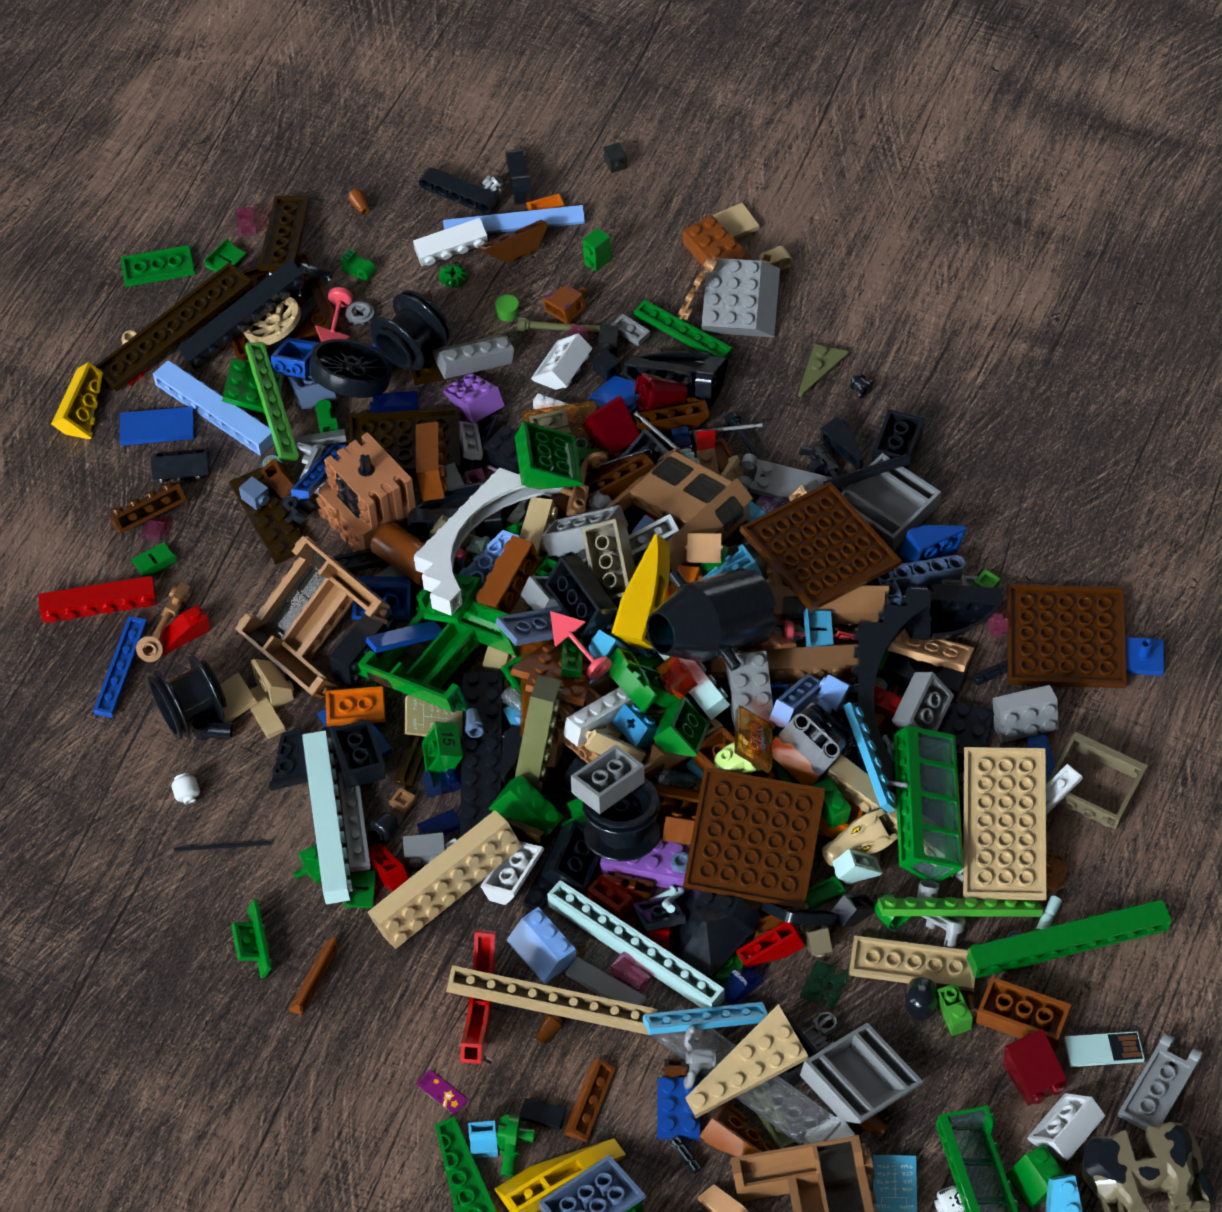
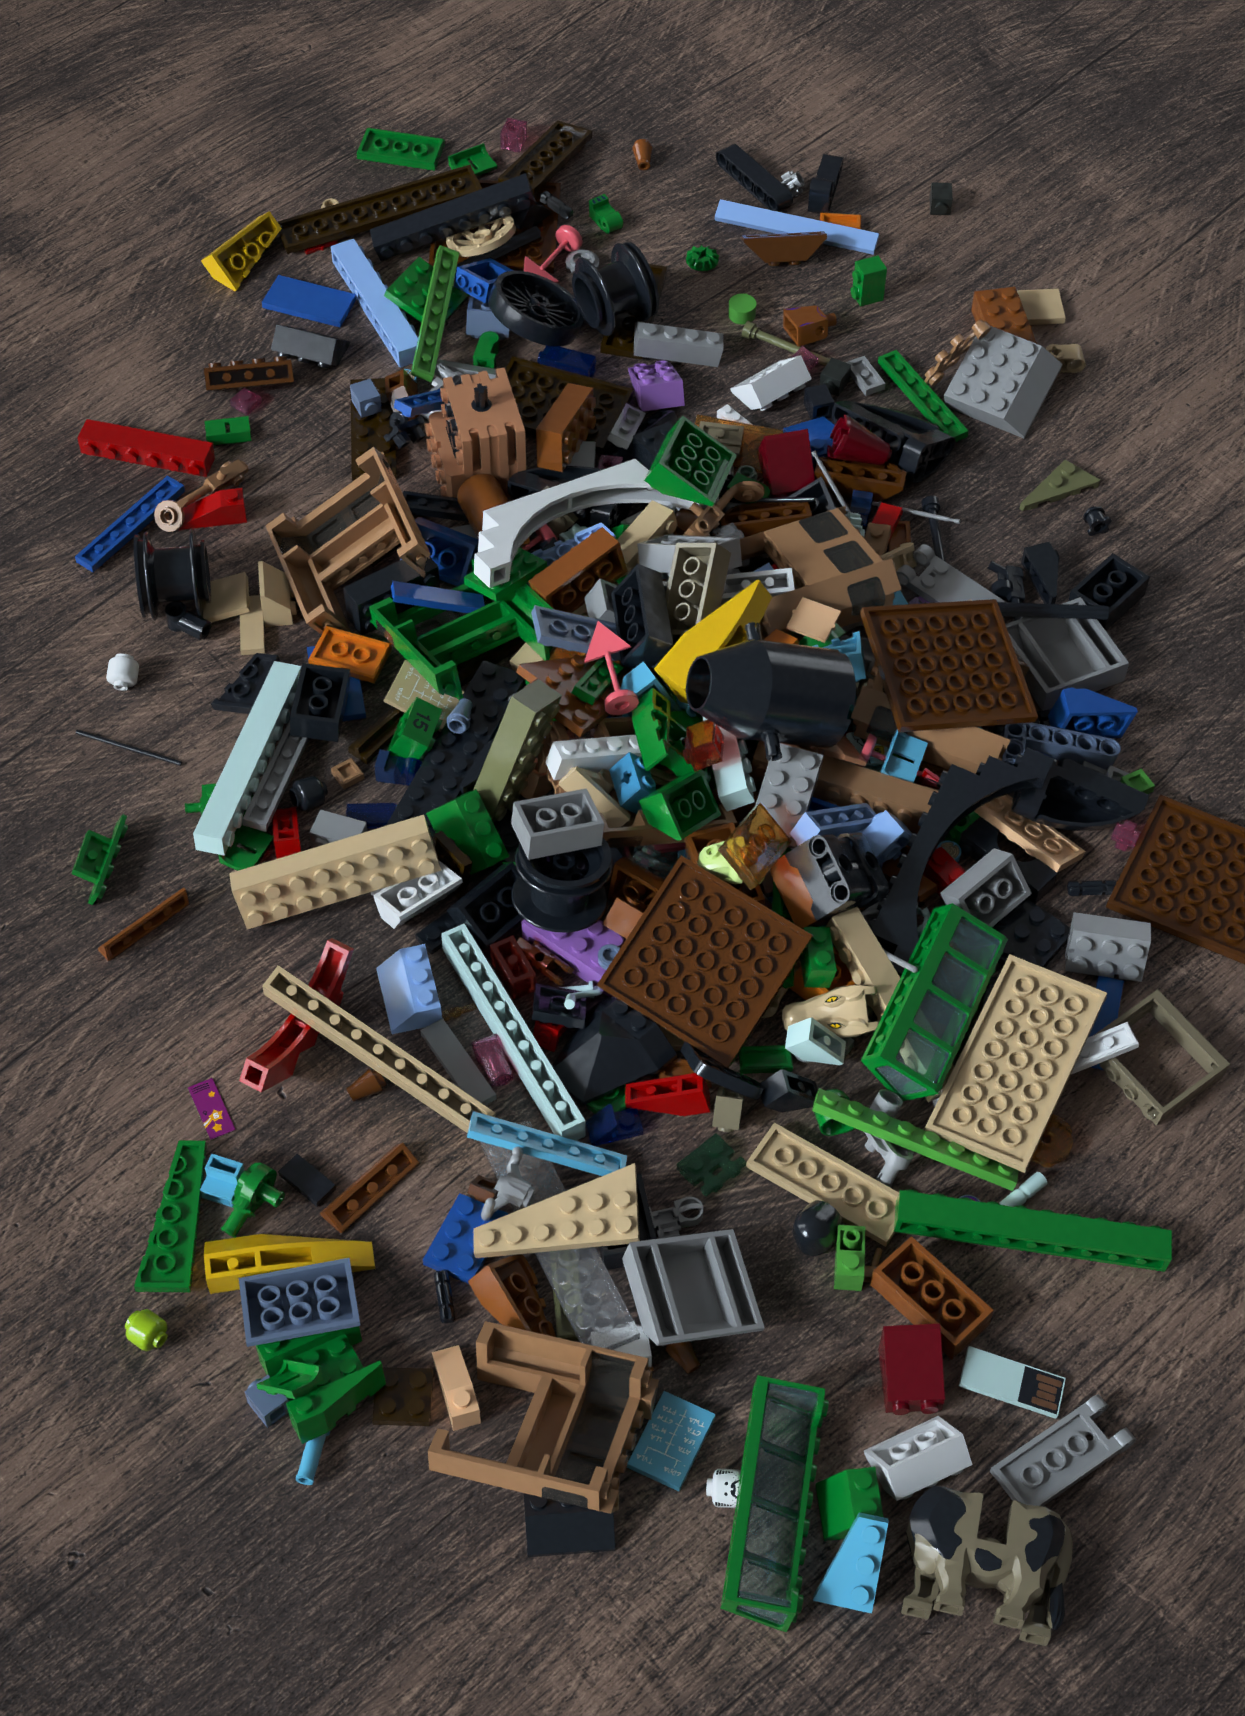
camera: 20 degrees right, 0 degrees up
white brick [413,218,488,266] -> none
medium azure plate [843,702,896,813] -> none

